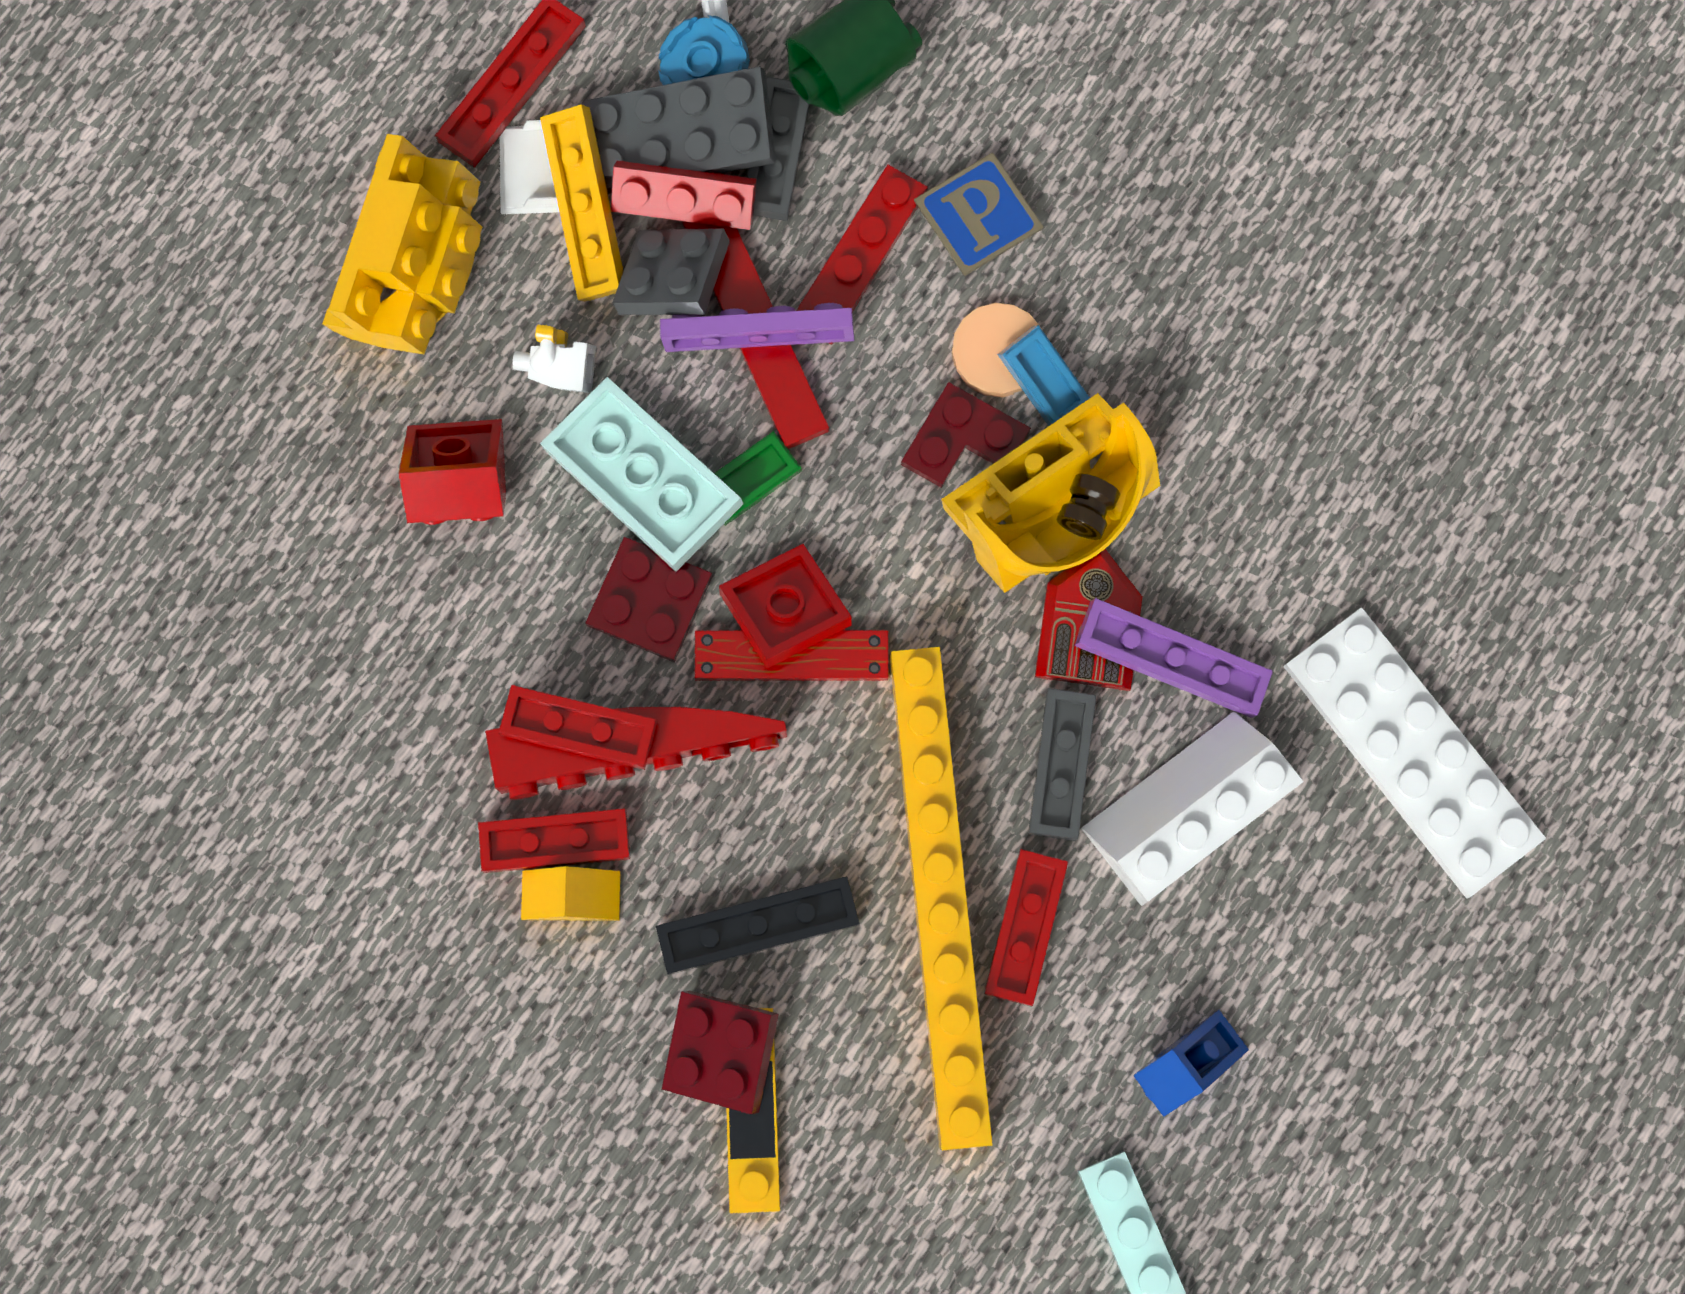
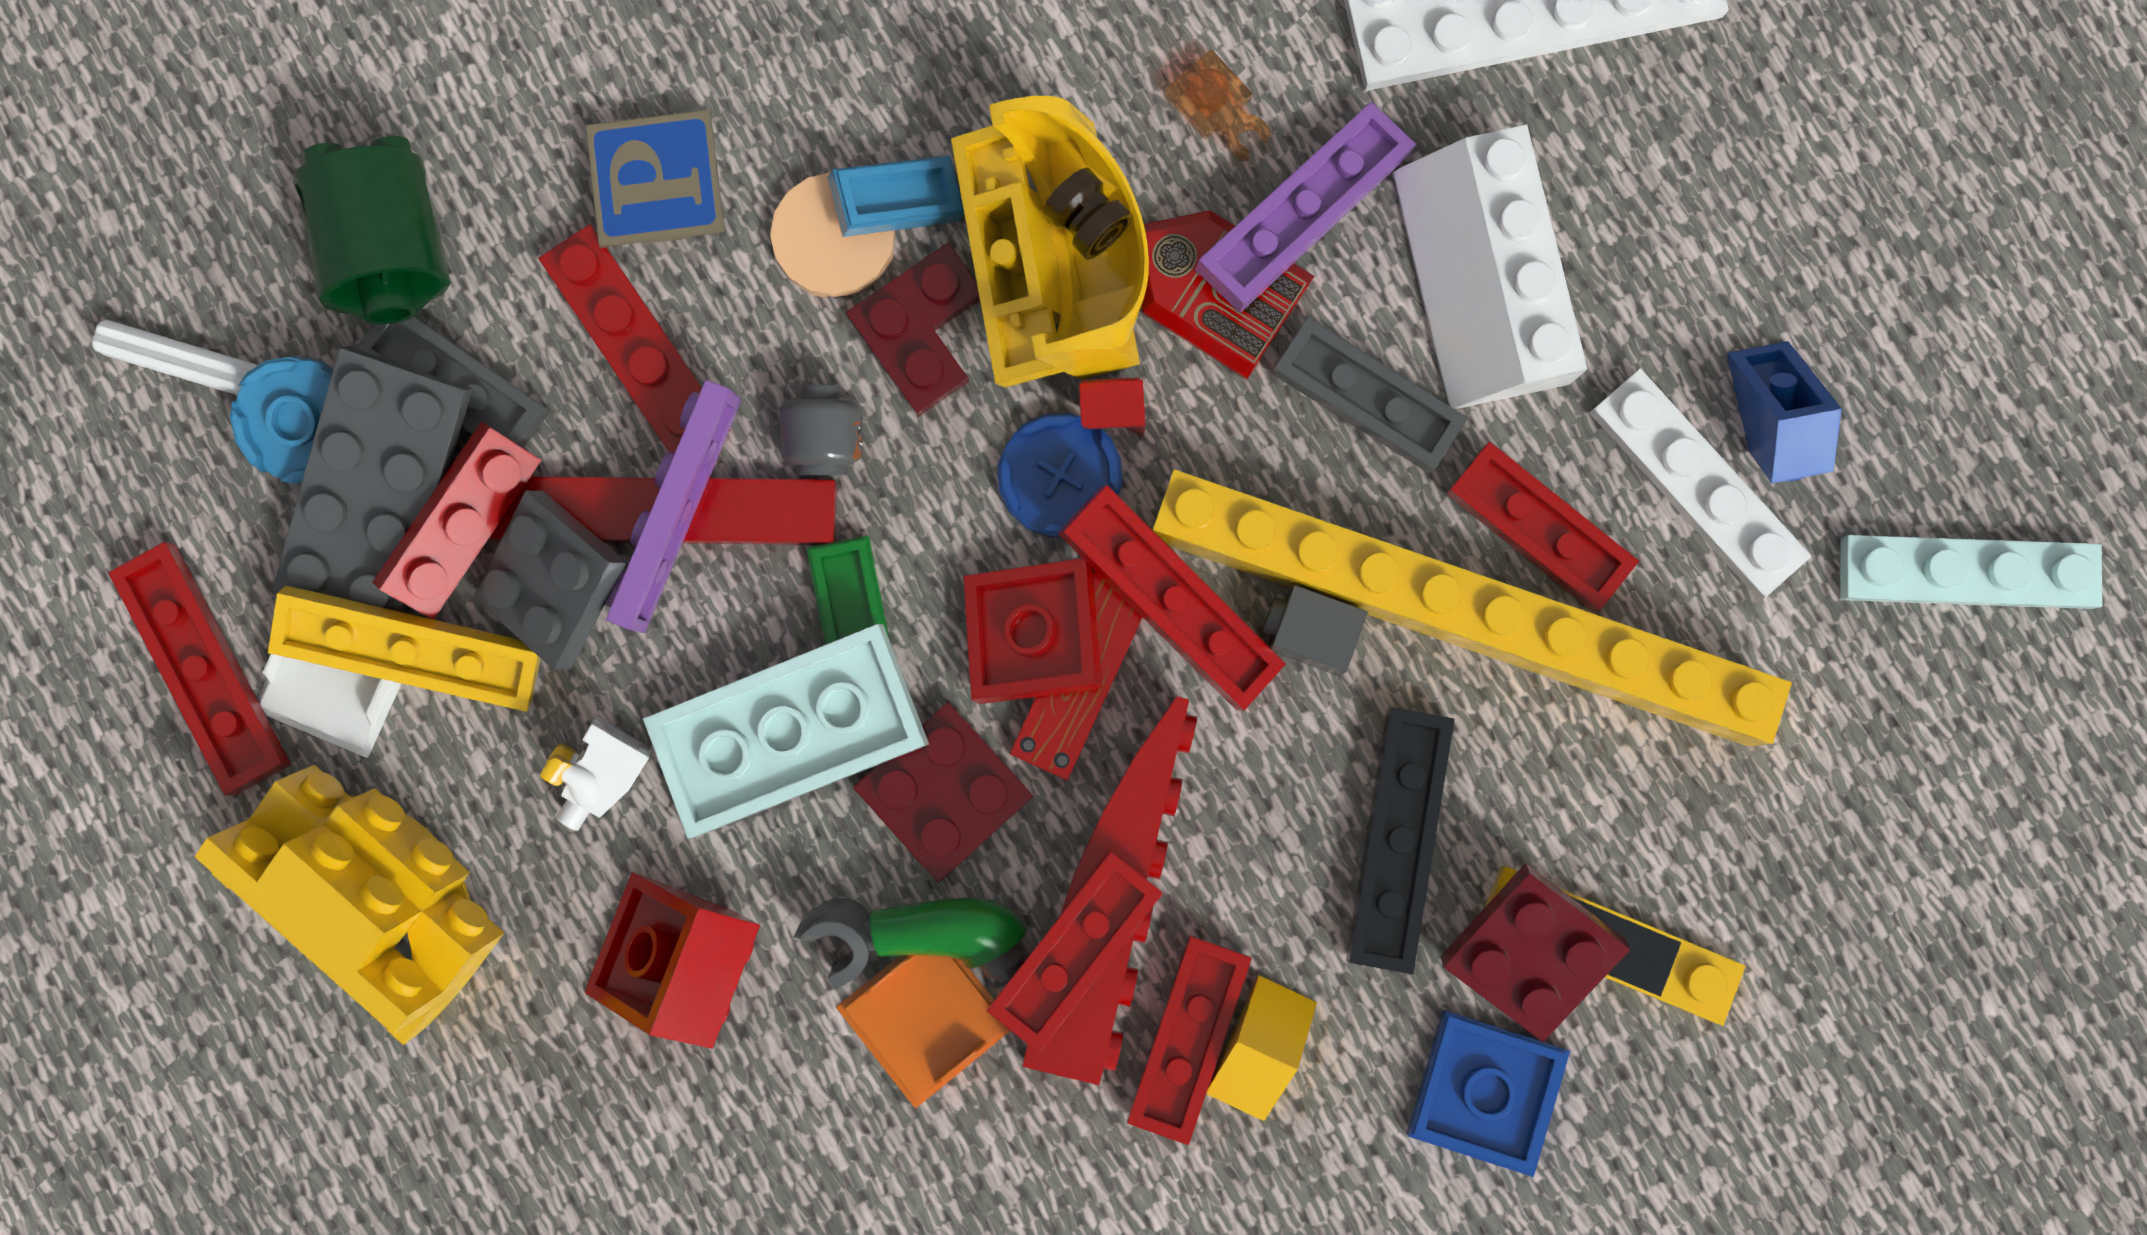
camera: 65 degrees left, 5 degrees up
none -> dark grey head [780,385,862,475]
none -> green piece [794,897,1027,995]
none -> orange piece [836,955,1011,1109]
none -> blue tile [998,413,1122,538]
none -> red plate [1058,485,1286,711]
none -> red slope [1079,377,1146,437]
none -> clear orange plate [1165,49,1271,162]
none -> dark grey brick [1262,585,1368,676]
none -> blue tile [1406,1010,1570,1177]
none -> white plate [1589,368,1812,600]

